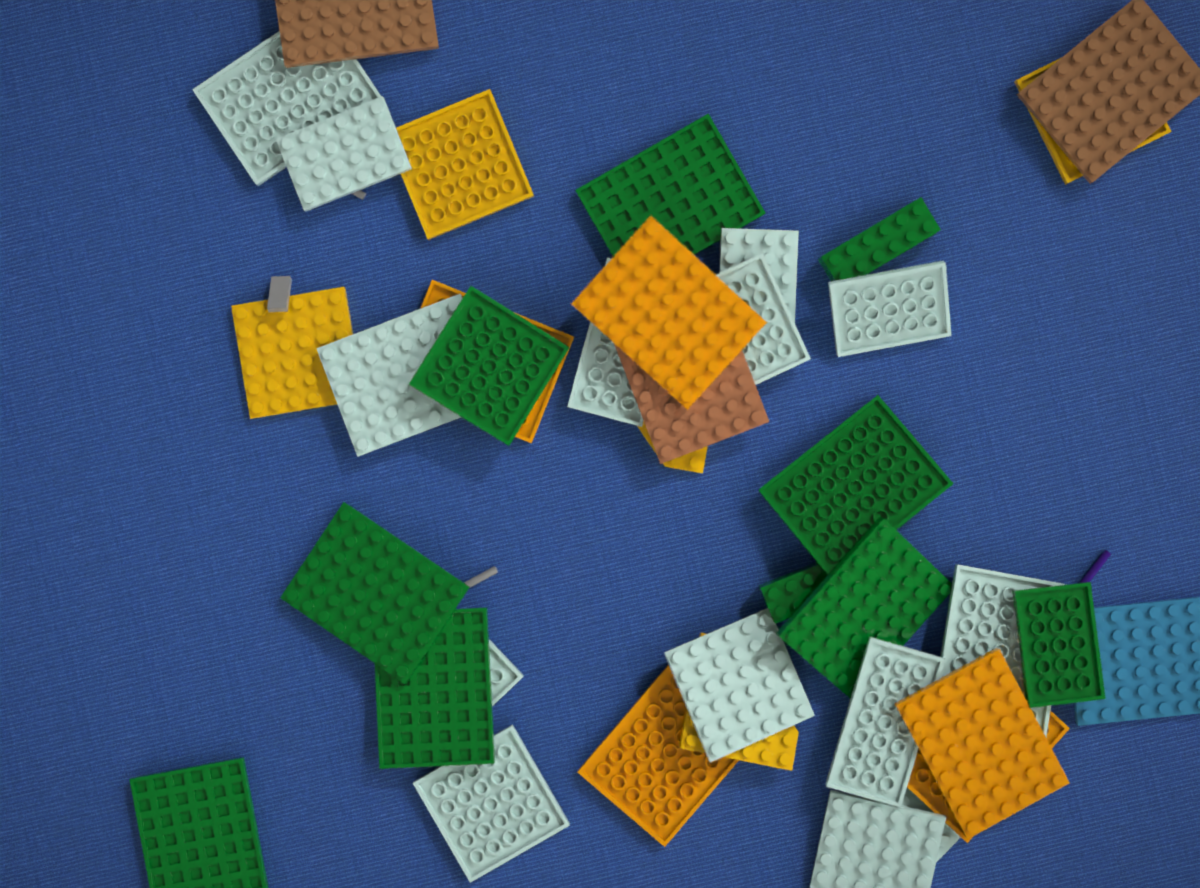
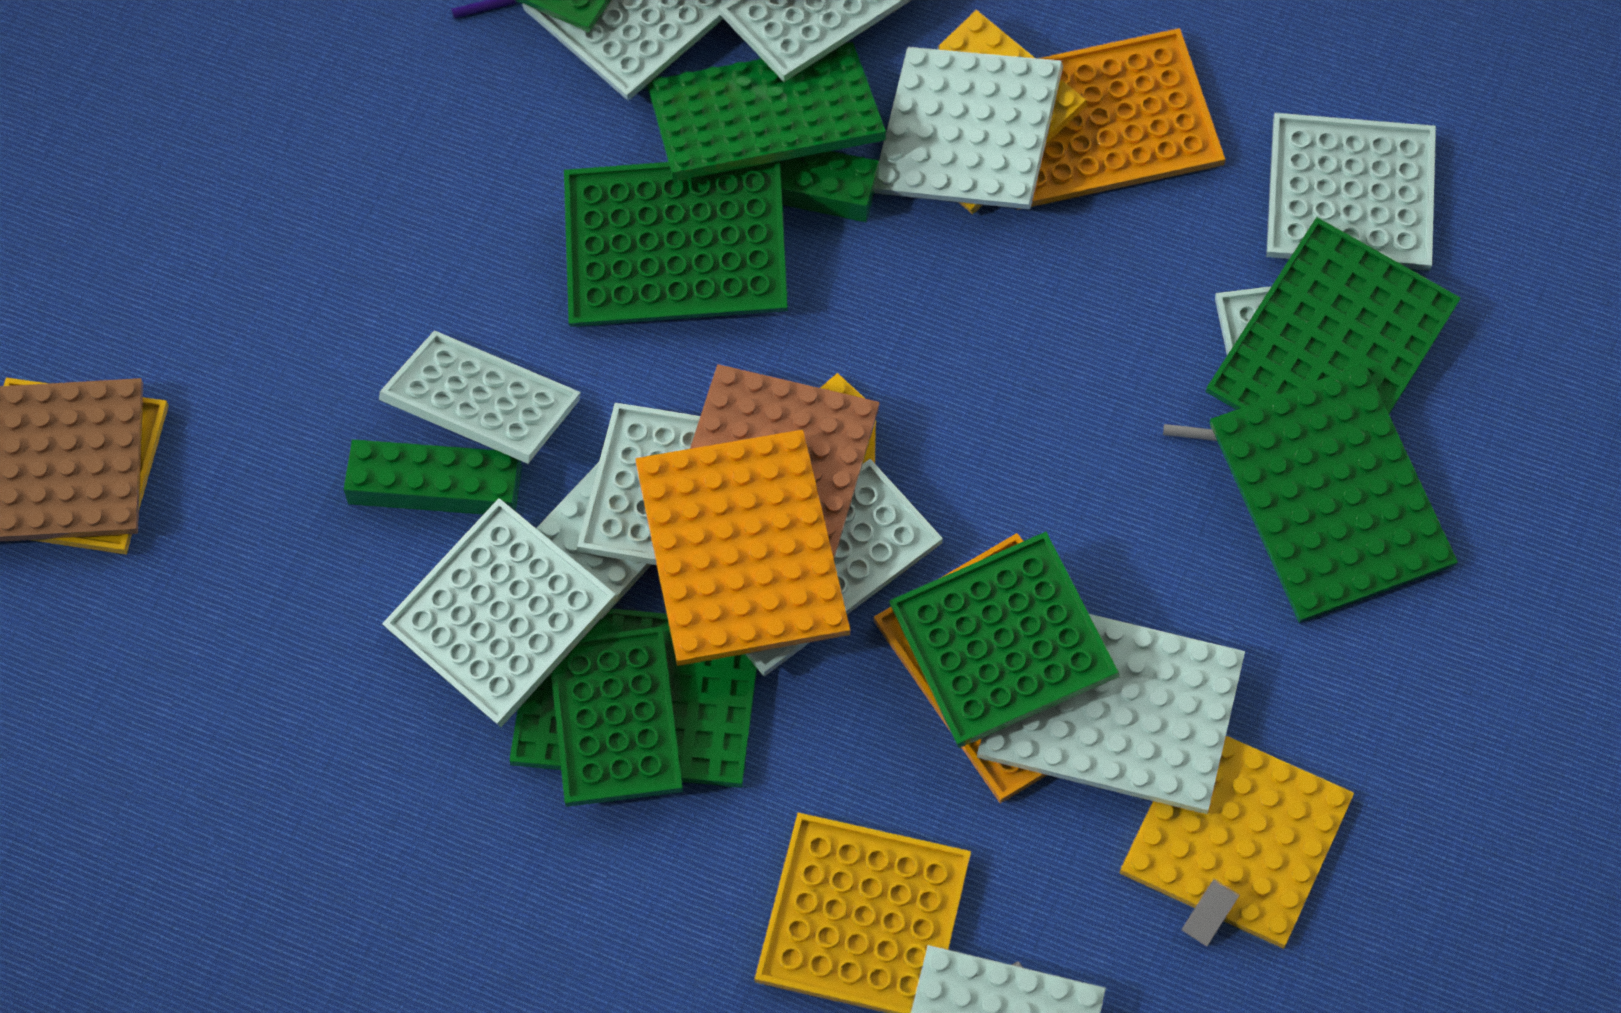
camera: 140 degrees left, 25 degrees down
none -> light aqua plate [382,498,619,727]
none -> green plate [551,626,683,807]

